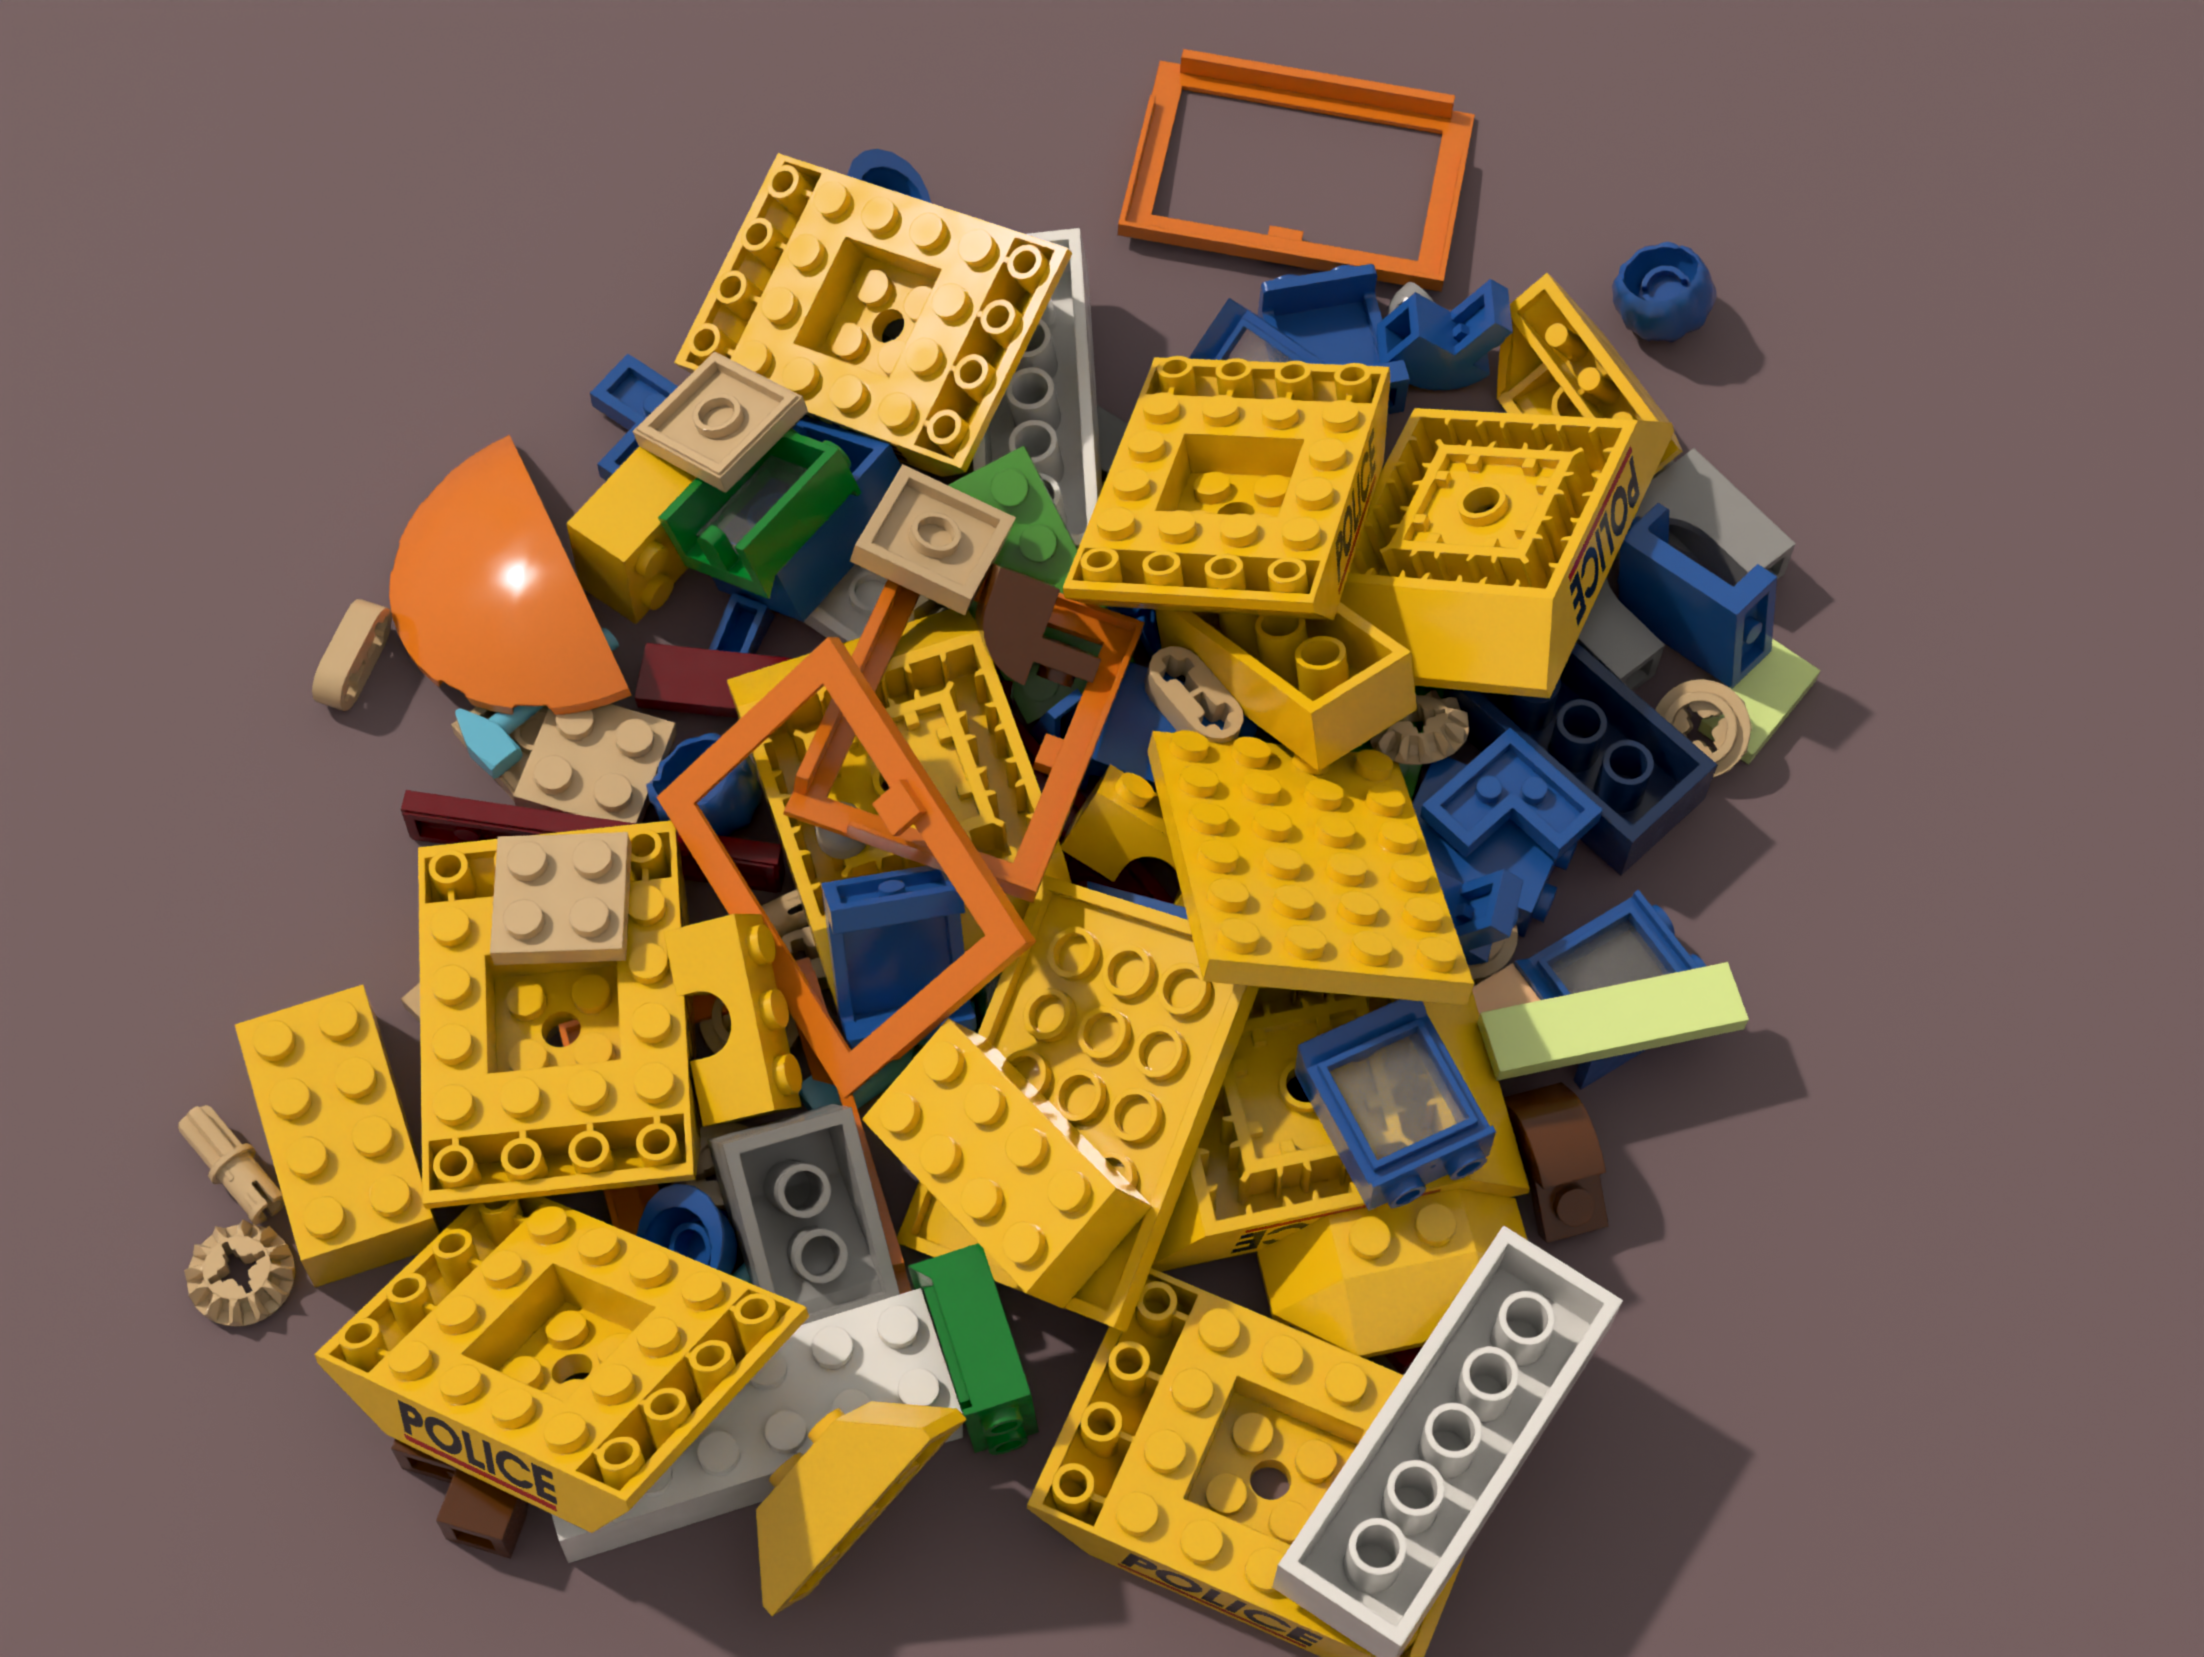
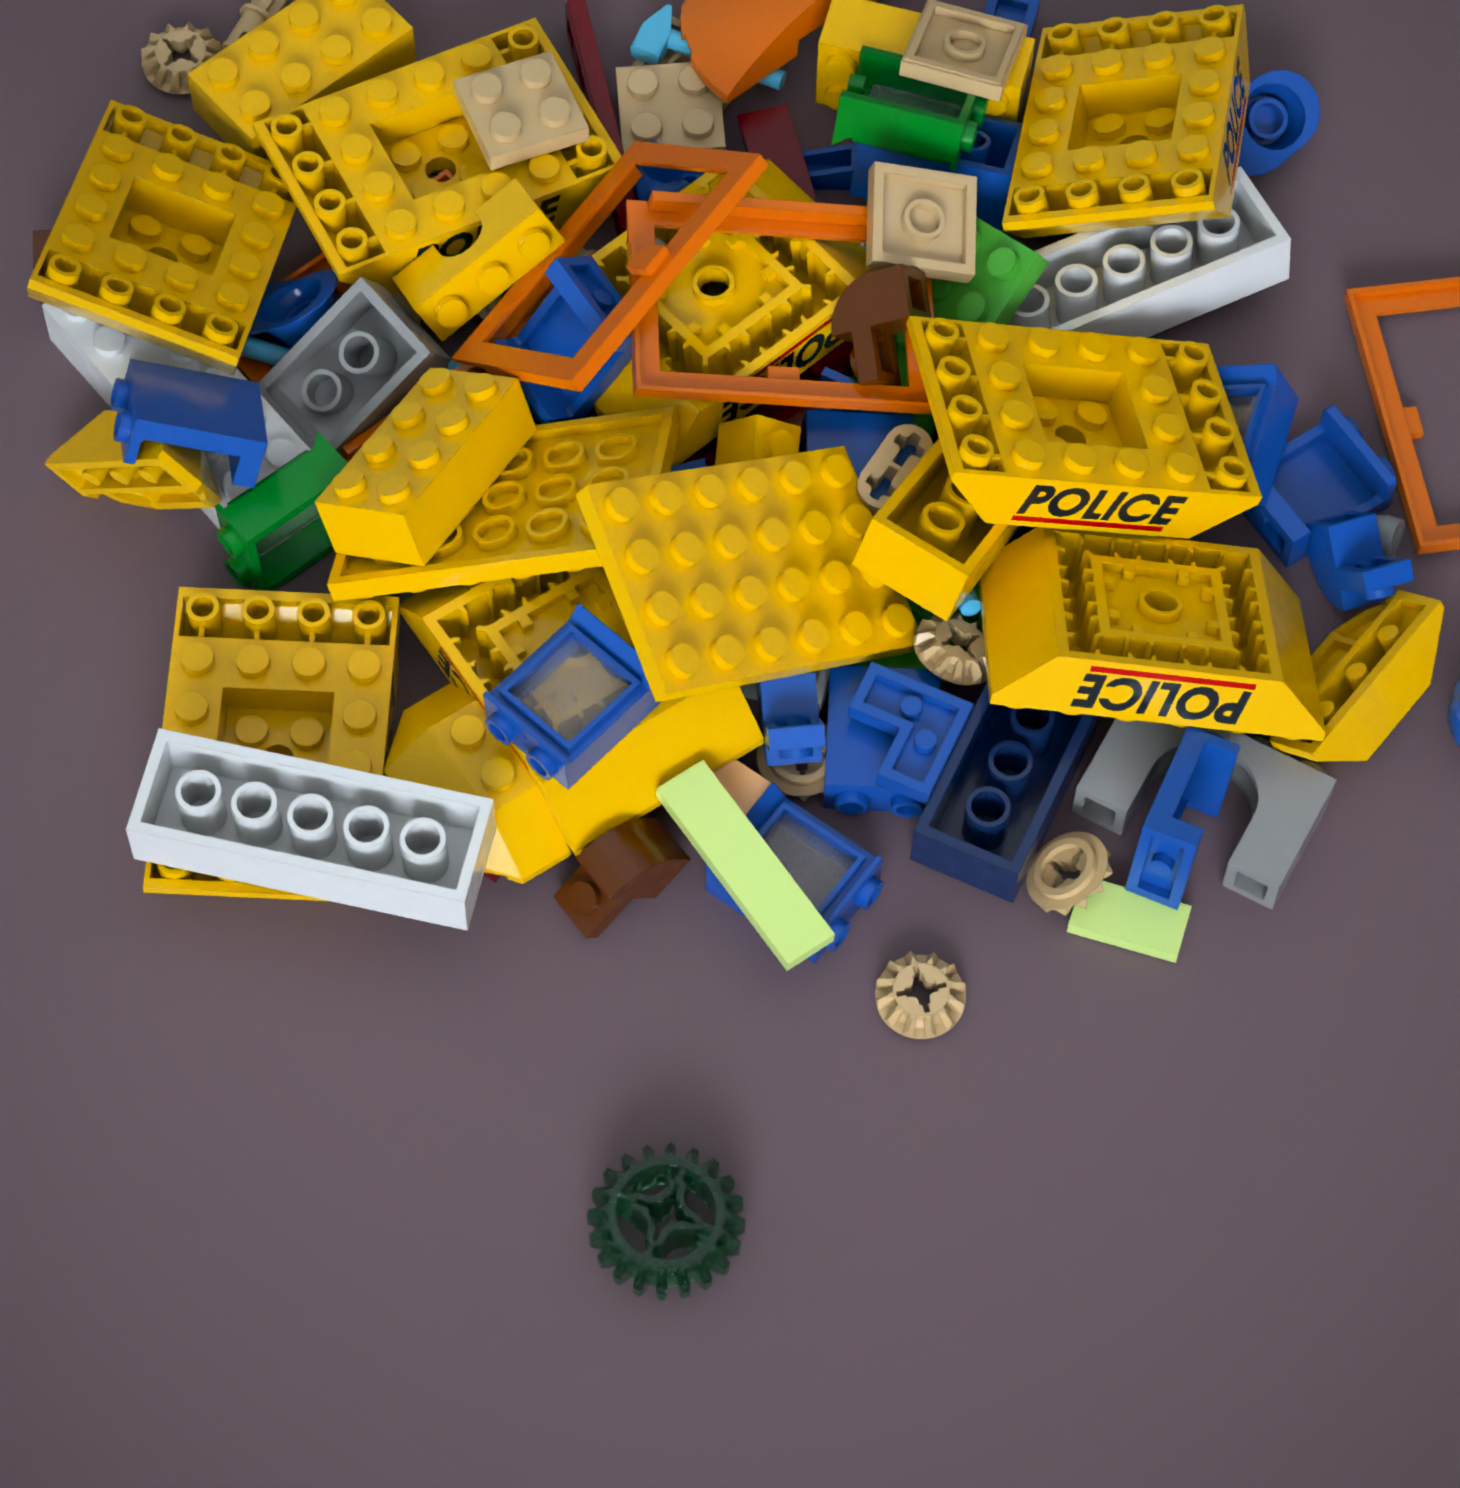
camera: 70 degrees right, 0 degrees up
none -> blue panel [110,358,268,488]
none -> clear green gear [587,1142,746,1302]
none -> tan gear [875,950,966,1039]

